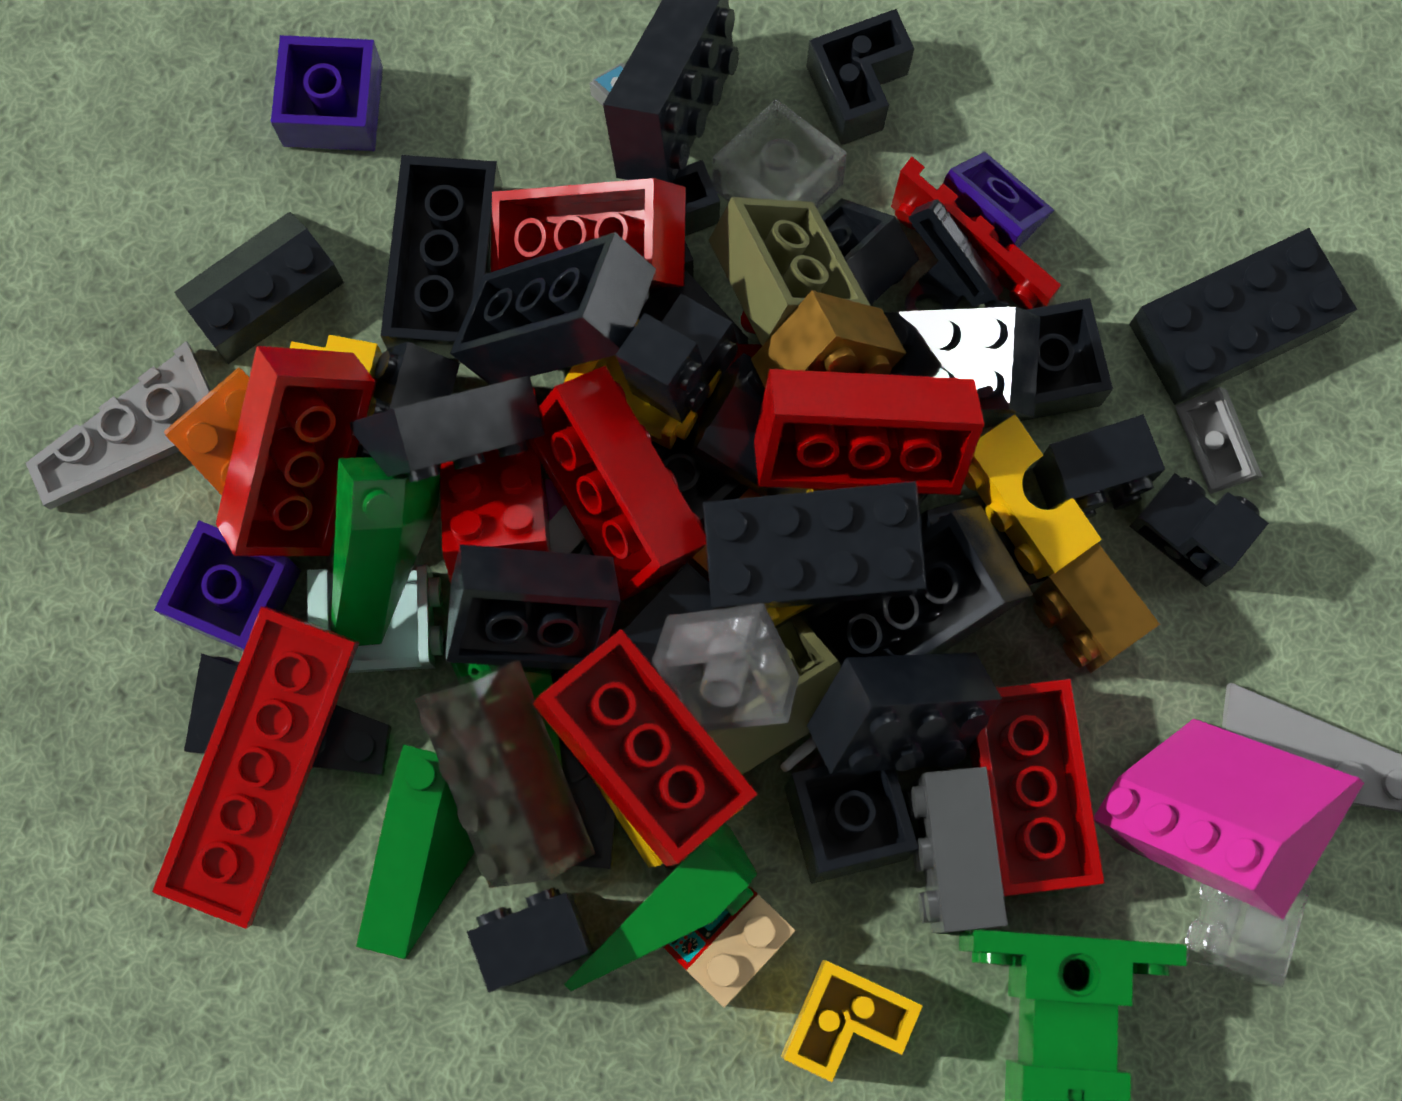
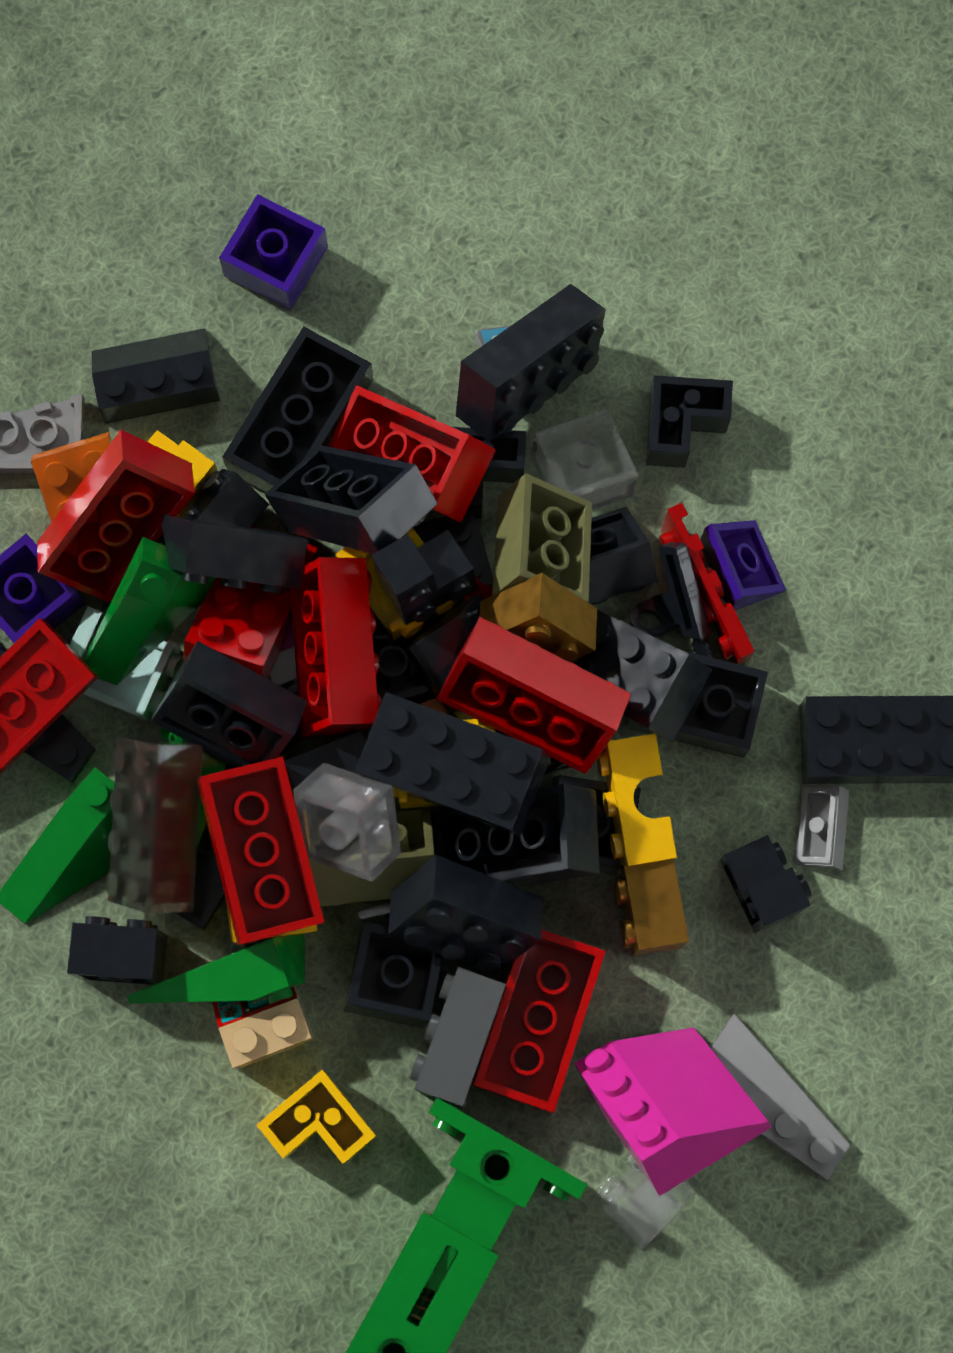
camera: 25 degrees right, 0 degrees up
black brick [1033,414,1165,519] -> none

